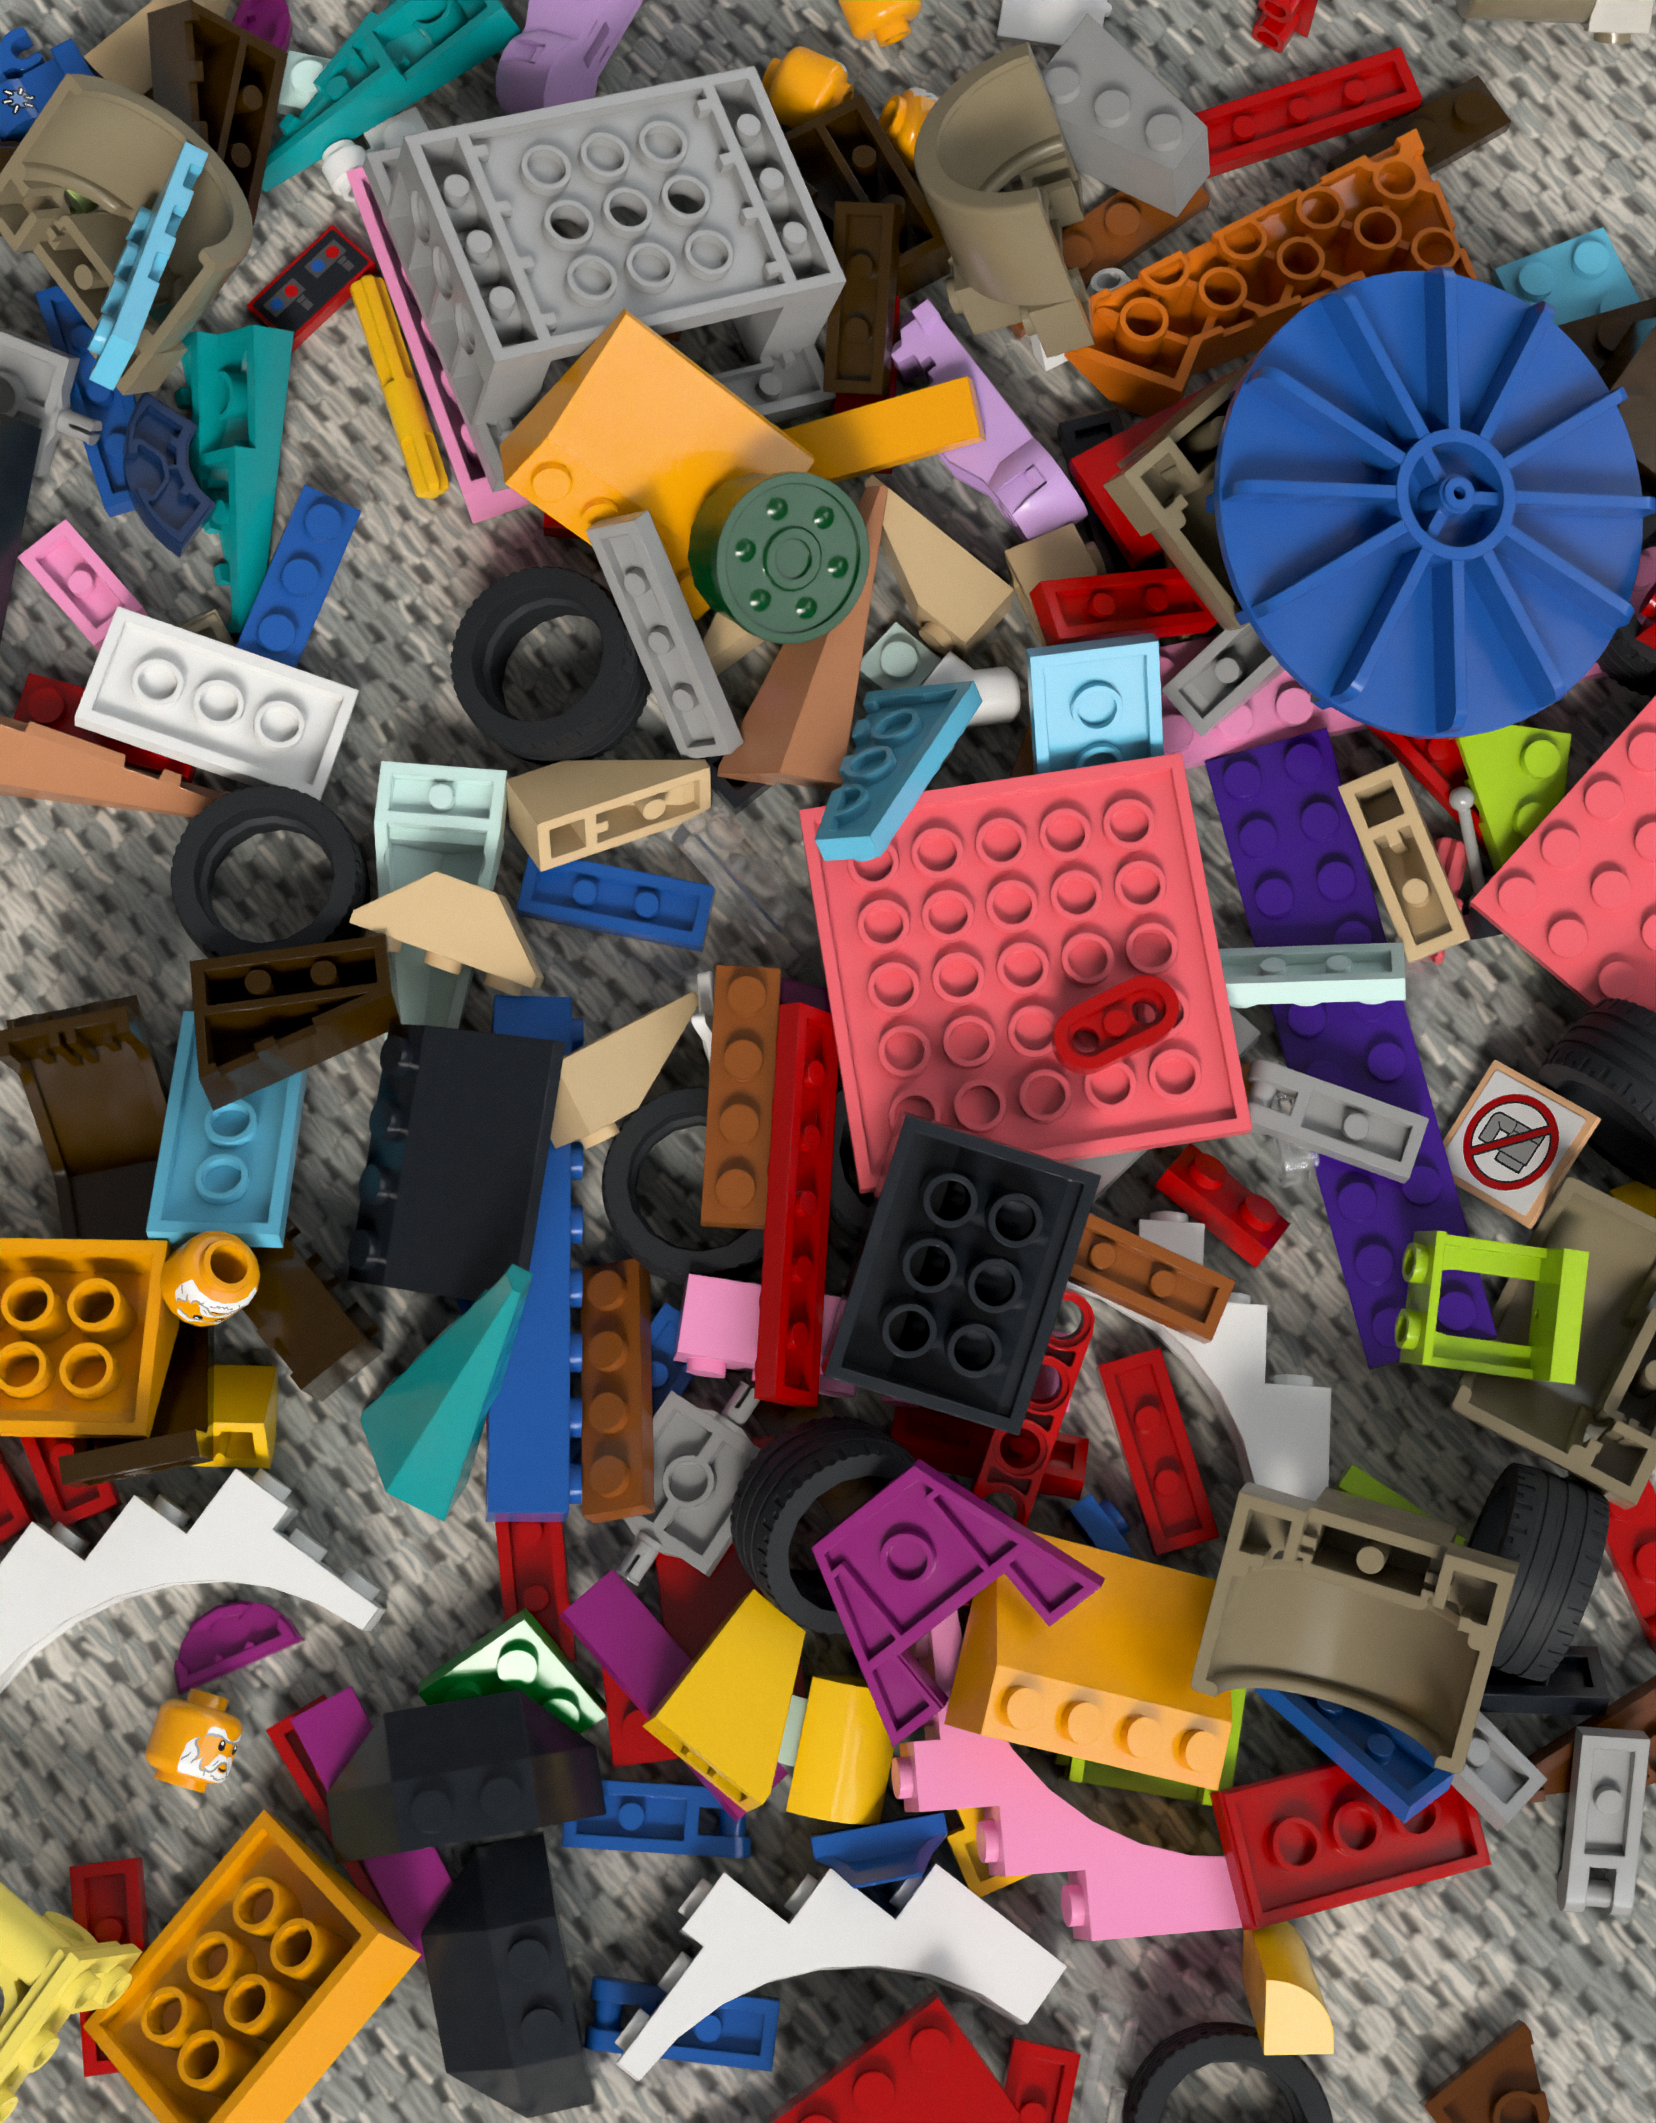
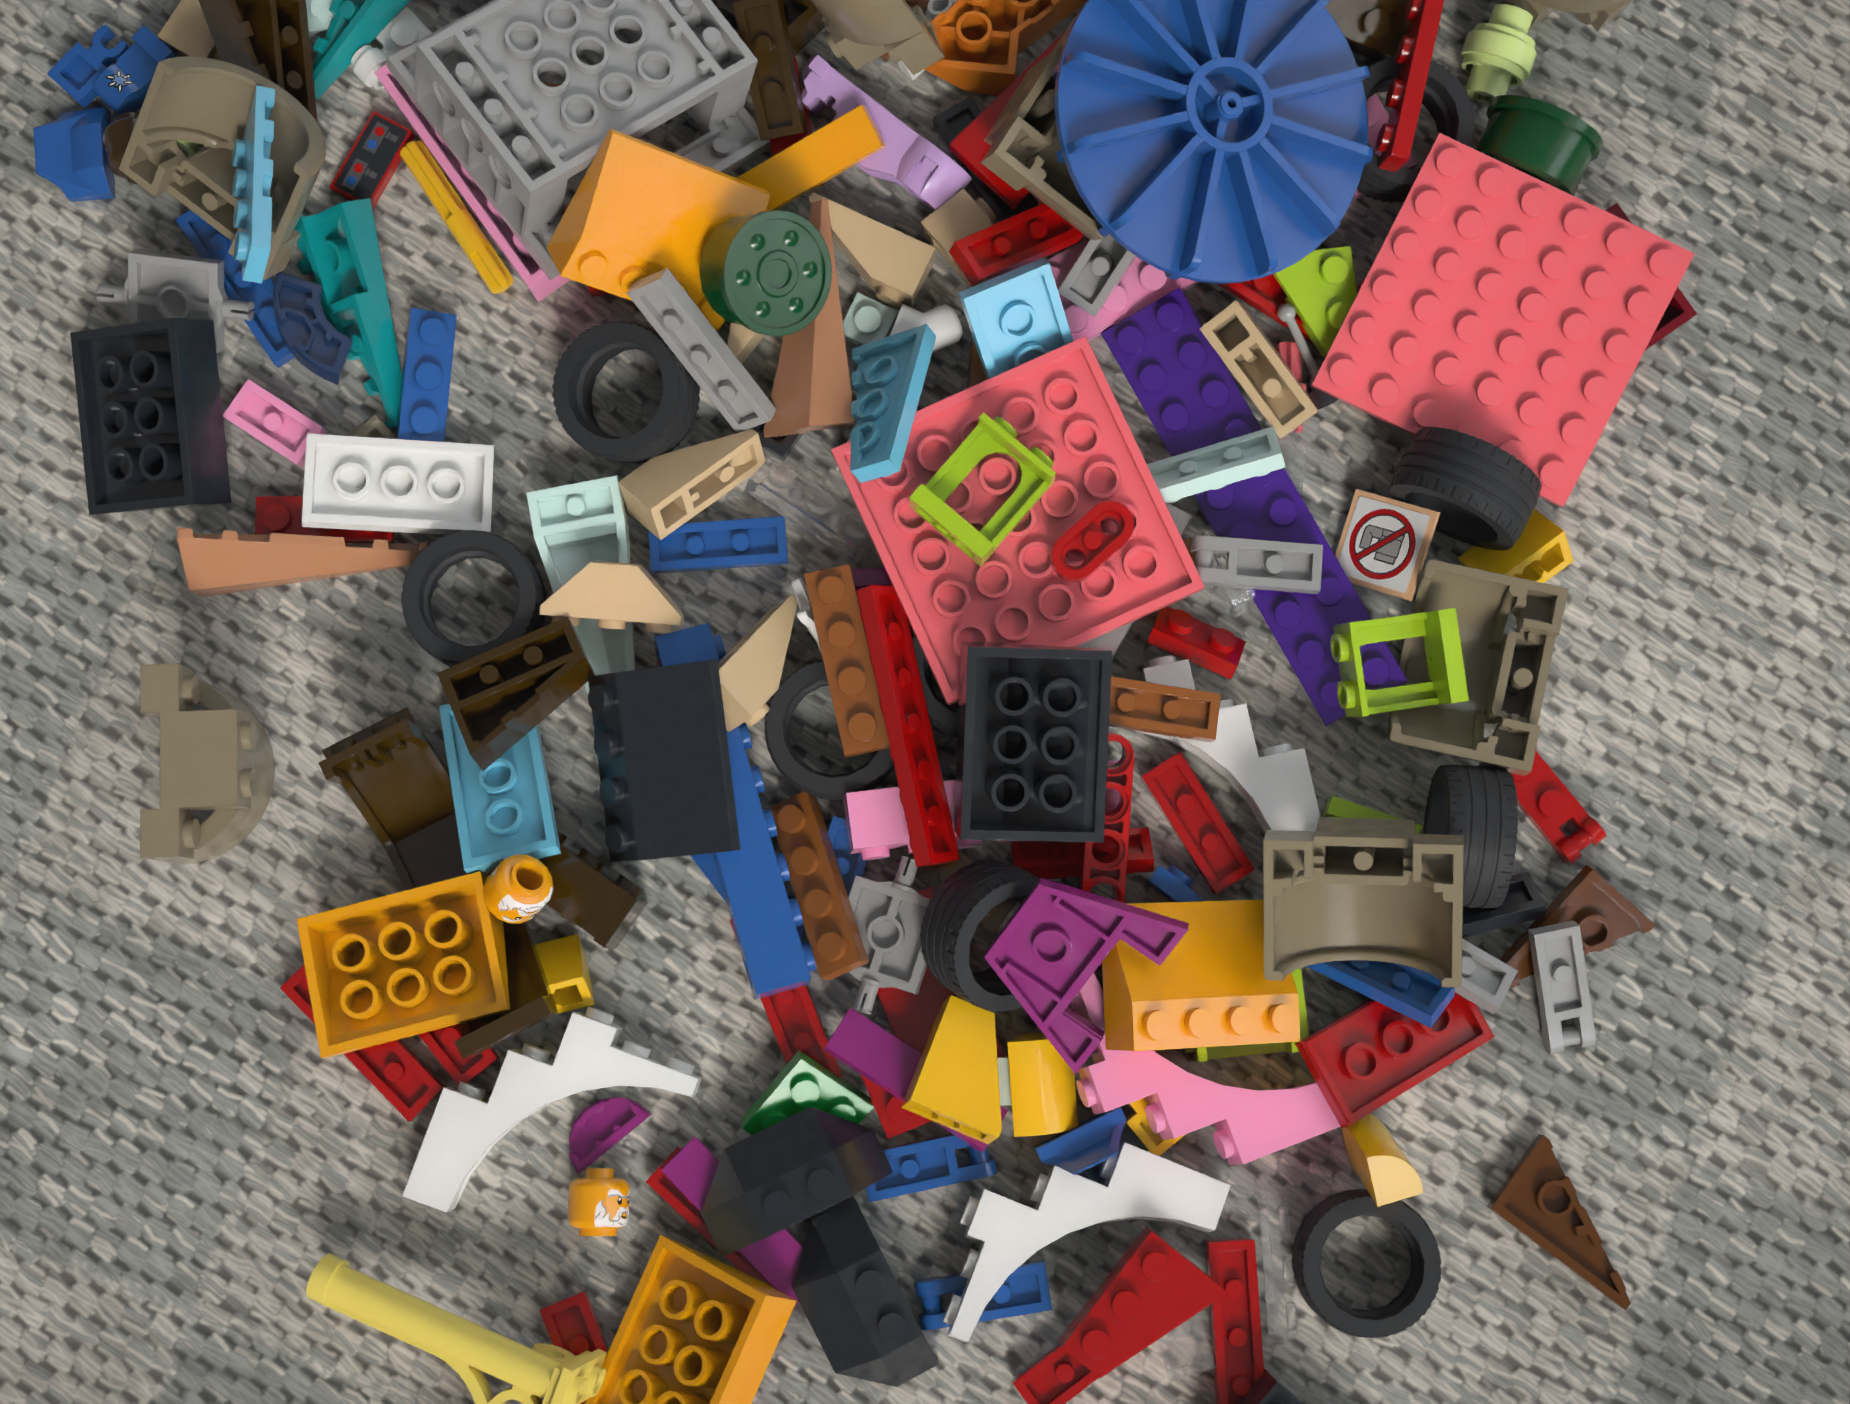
camera: 15 degrees left, 5 degrees up
teal wedge [360,1264,533,1521] -> none
none -> lime panel [909,412,1056,567]

